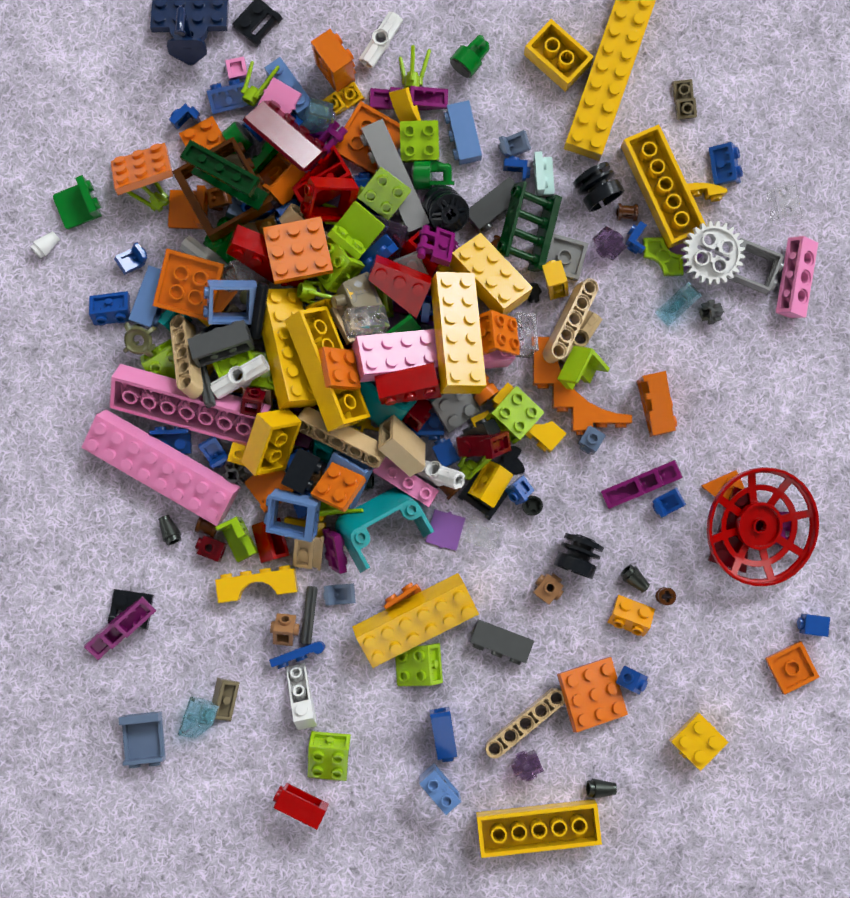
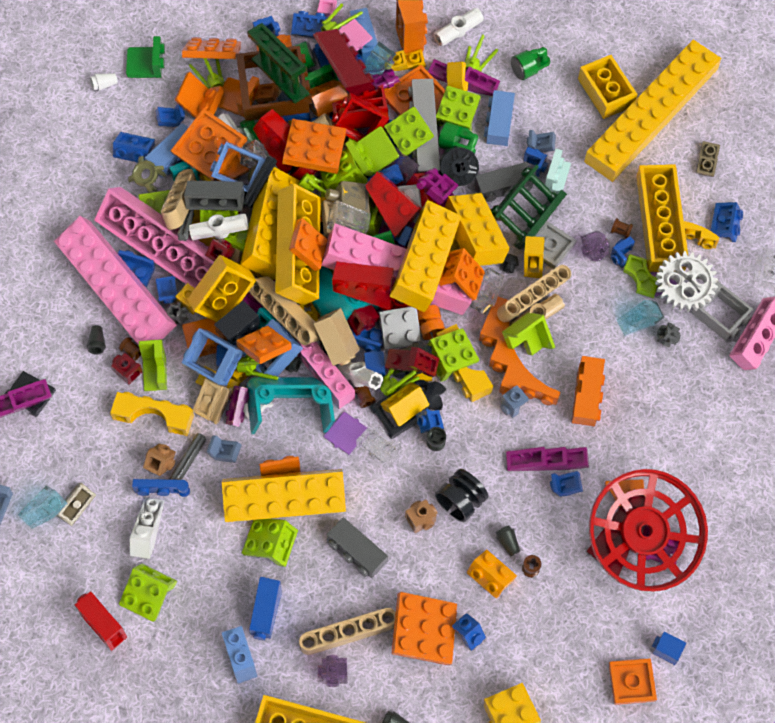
camera: 20 degrees right, 20 degrees down
red brick [252,518,290,563] -> none
black wheel [573,162,624,212] -> none
none -> orange bracket [175,72,225,119]

